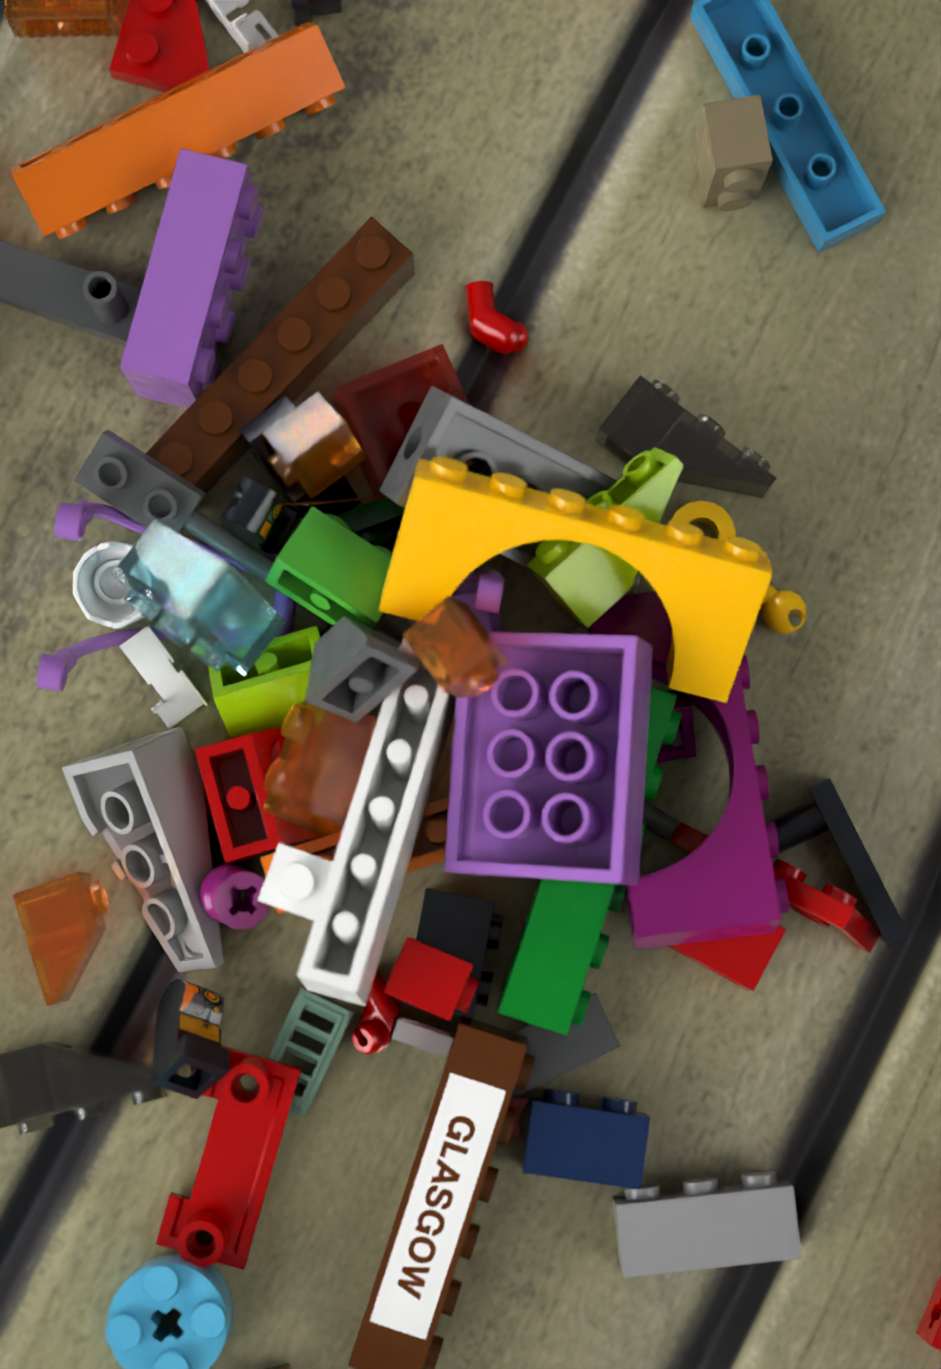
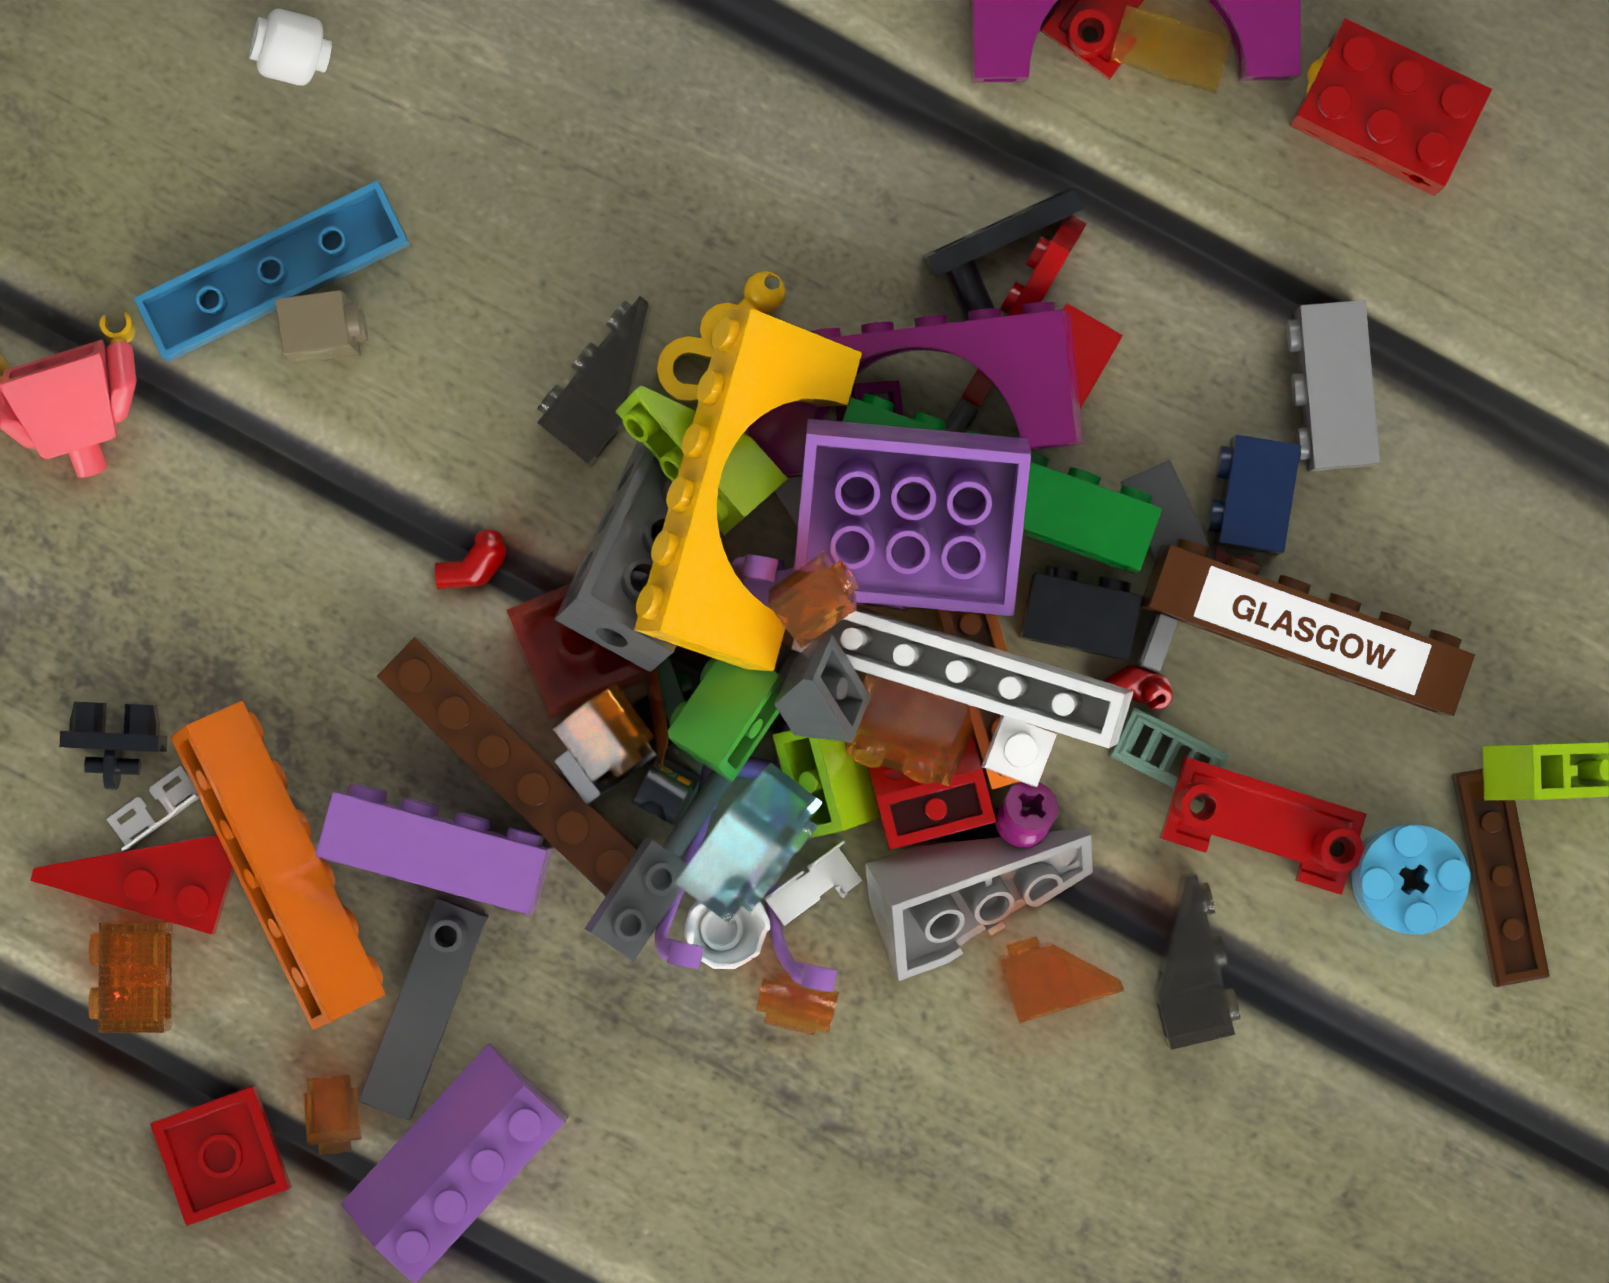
camera: 90 degrees left, 5 degrees up
black leg [151,979,230,1099] -> none
red brick [383,936,480,1021] -> none
none -> clear orange brick [756,971,839,1036]

